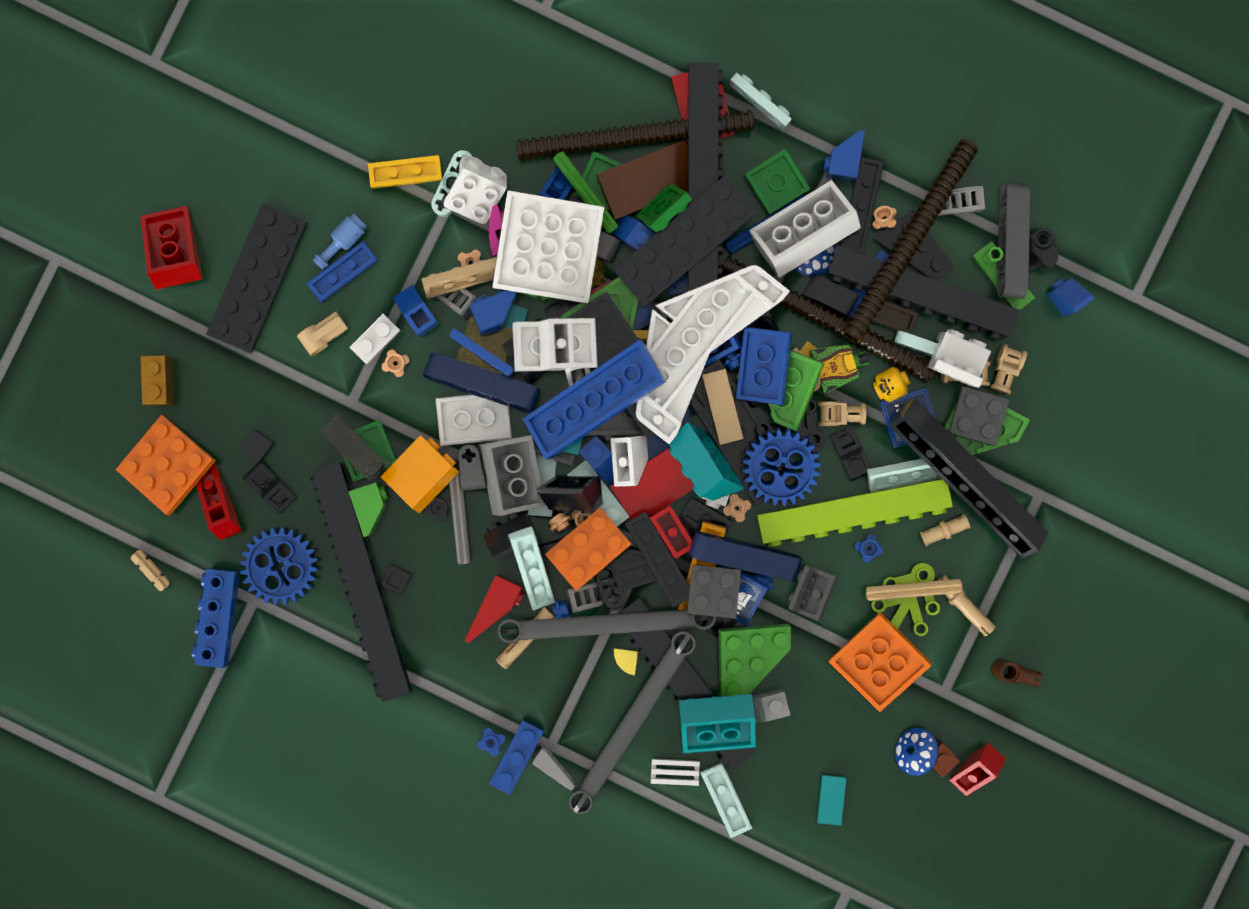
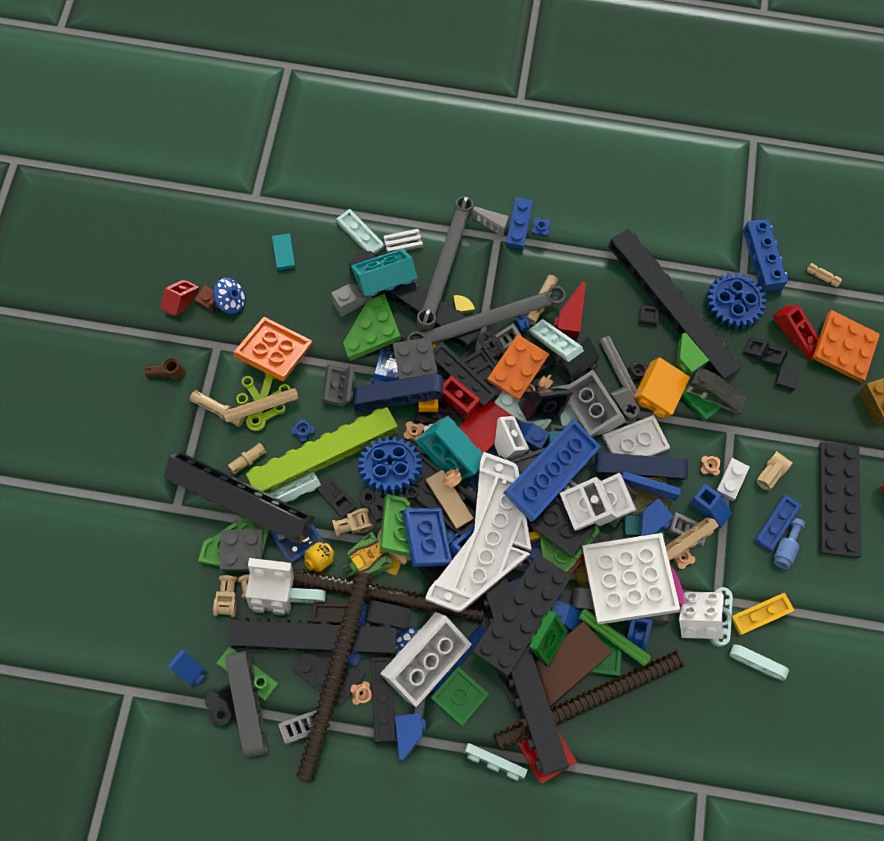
camera: 155 degrees right, 20 degrees down
none -> light nougat plate [442,468,462,488]
none -> light aqua beam [729,644,789,681]

